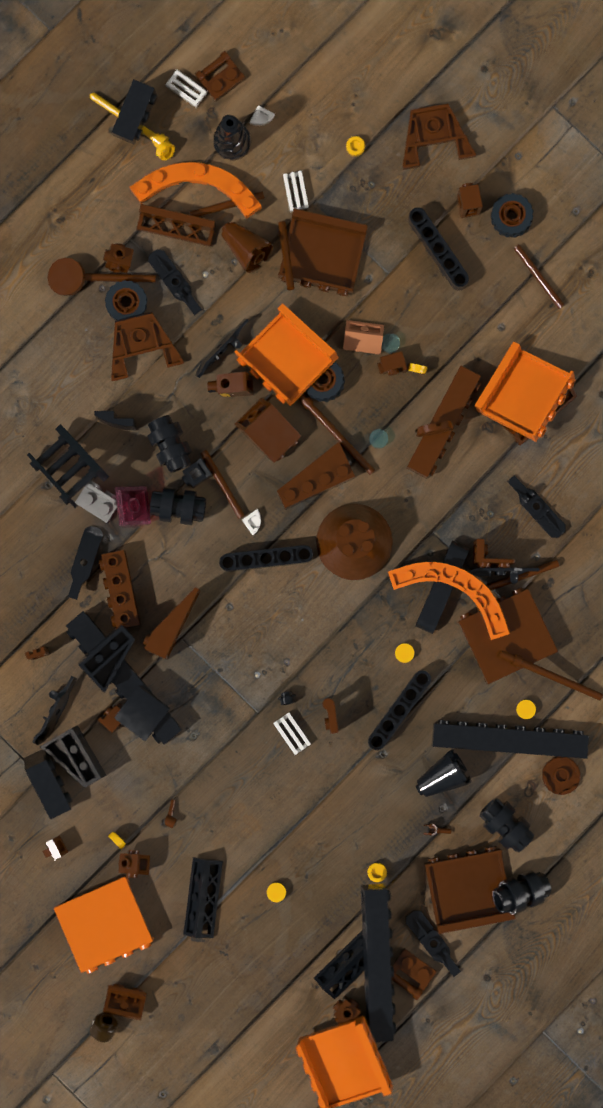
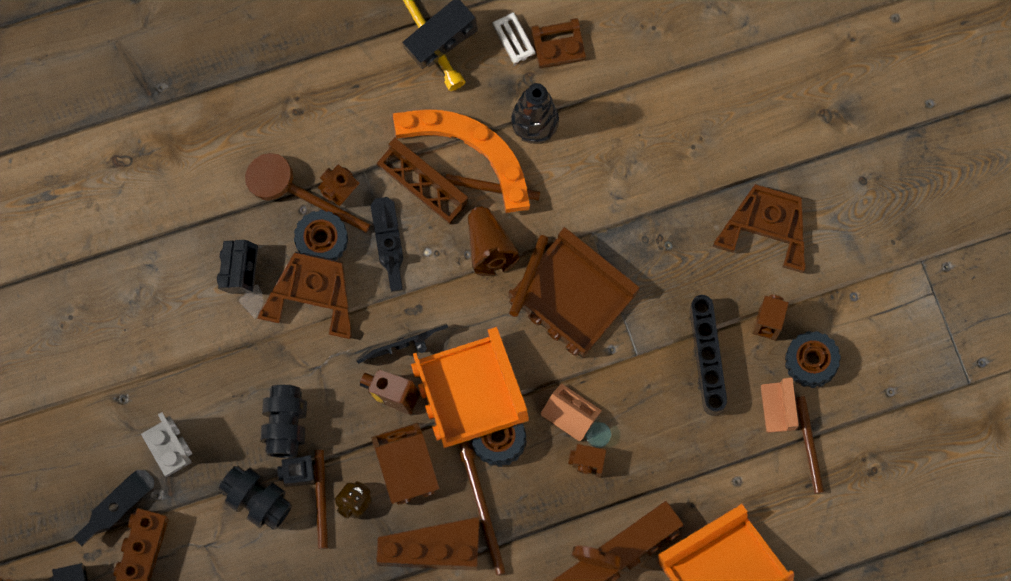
camera: 25 degrees right, 10 degrees down
black fence [27,424,109,508] -> none
black slope [94,411,136,431] -> none
clear pink slope [115,486,151,528] -> none
yellow tile [156,141,175,161] -> none
white tile [242,509,261,536] -> none
white tile [250,106,275,126] -> none
white tile [283,171,309,212] -> none
yellow tile [346,136,365,156] -> none
clear light blue tile [369,429,388,449] -> none
yellow tile [408,363,427,374] -> none
none -> black brick [217,240,258,294]
none -> clear tile [239,284,263,319]
none -> dark brown head [335,481,372,519]
none -> nougat panel [761,378,799,433]

